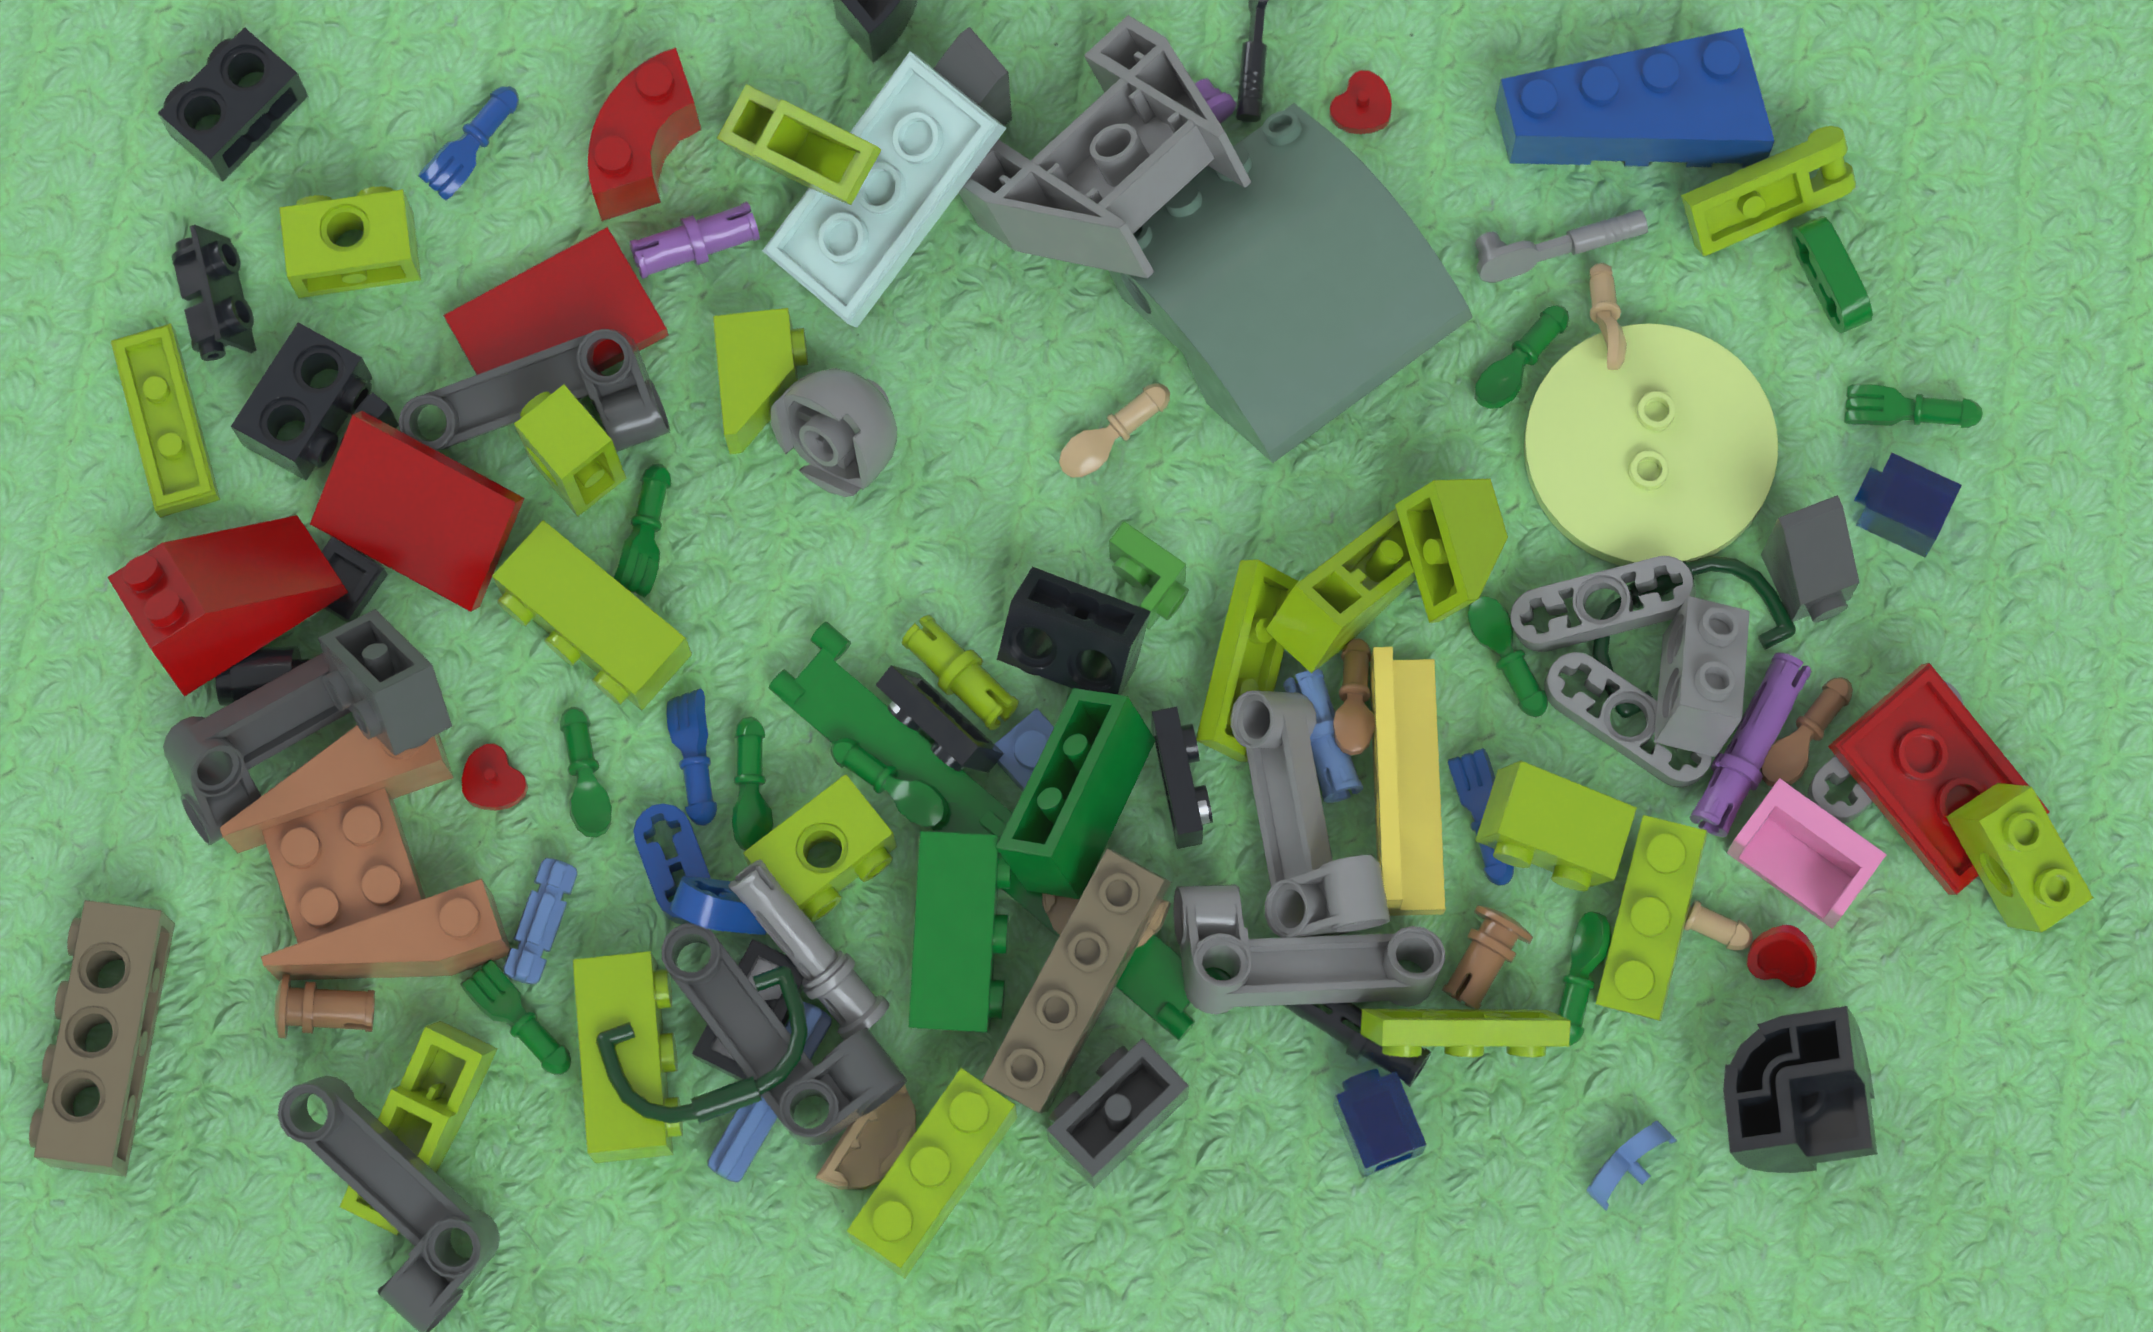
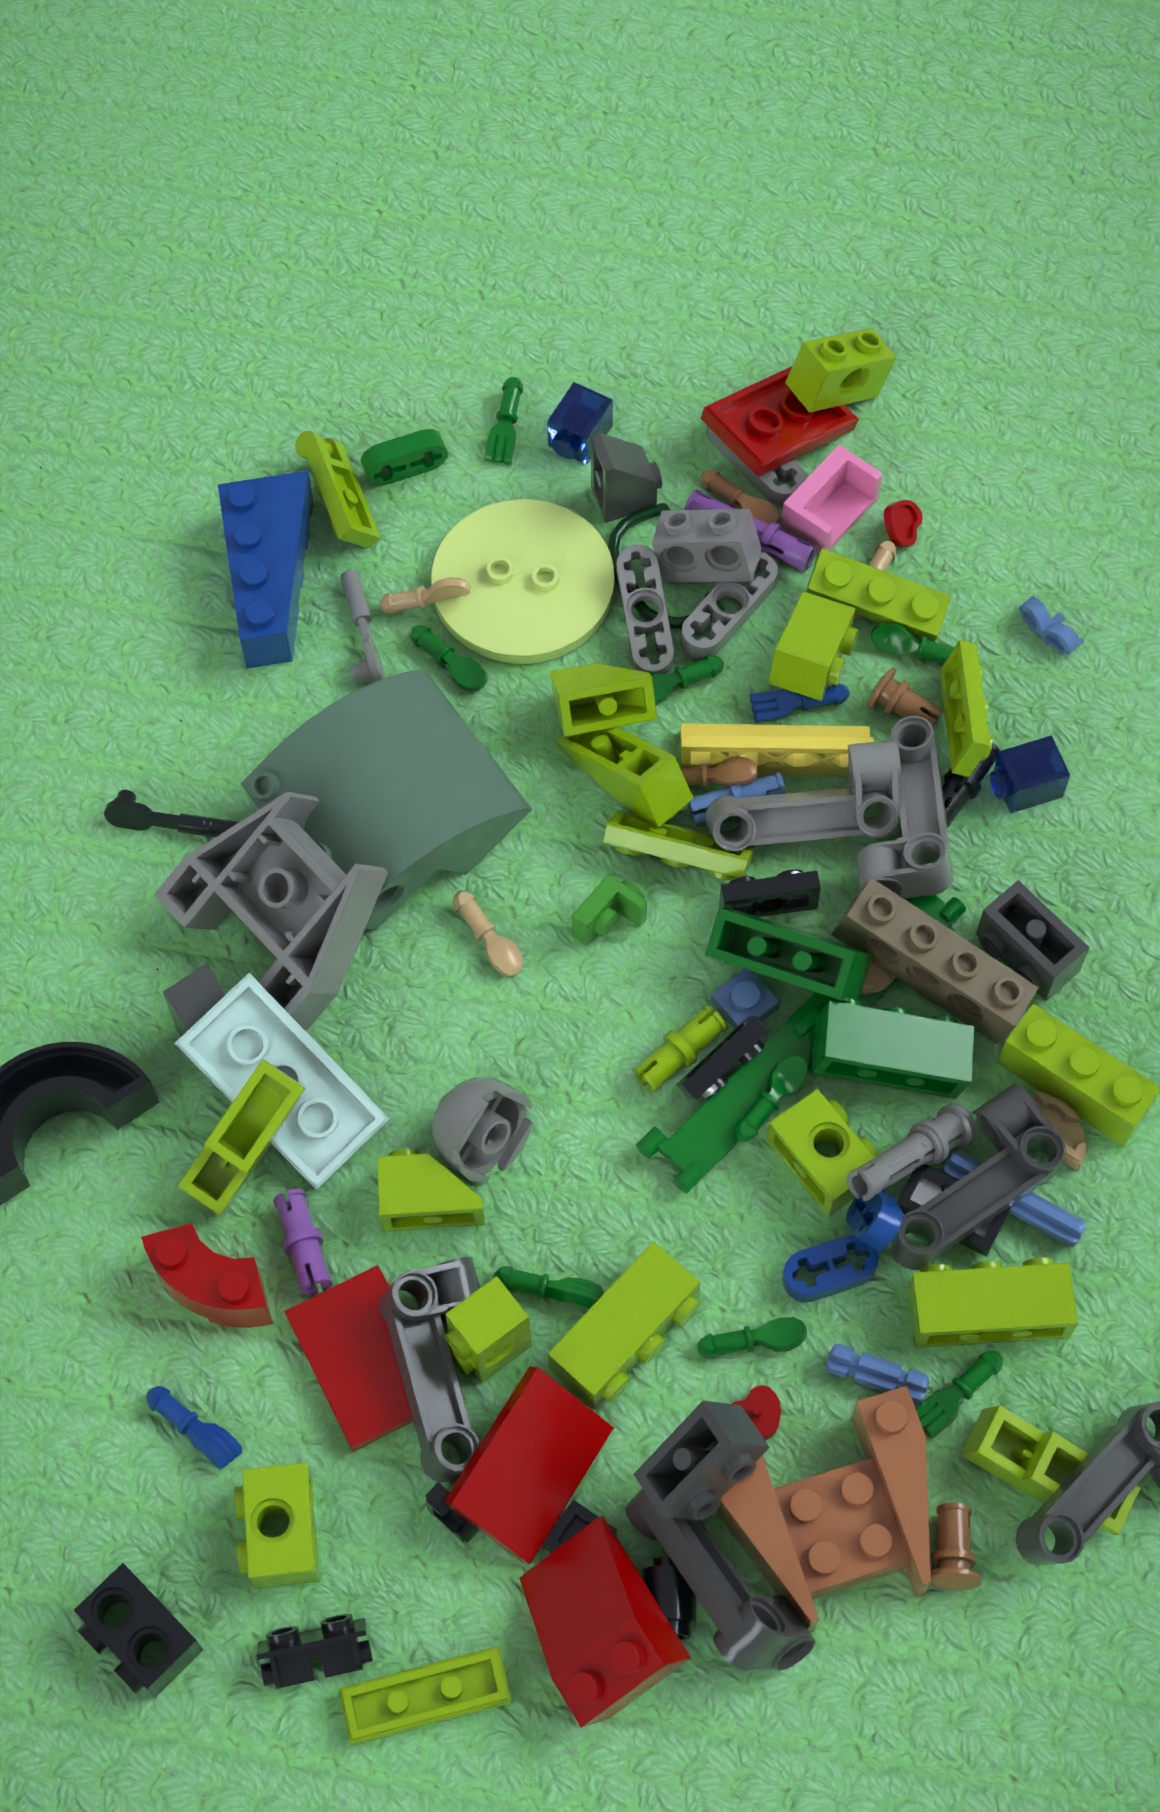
camera: 90 degrees left, 10 degrees down
dark tan brick [29,900,175,1177] -> none
black brick [231,322,373,481] -> none
dark green piece [596,966,808,1124] -> none
blue piece [666,688,717,826] -> none
green piece [732,716,773,851] -> none
black brick [997,566,1151,695] -> none
red piece [1329,70,1392,134] -> none
black brick [1723,1006,1877,1173] -> none

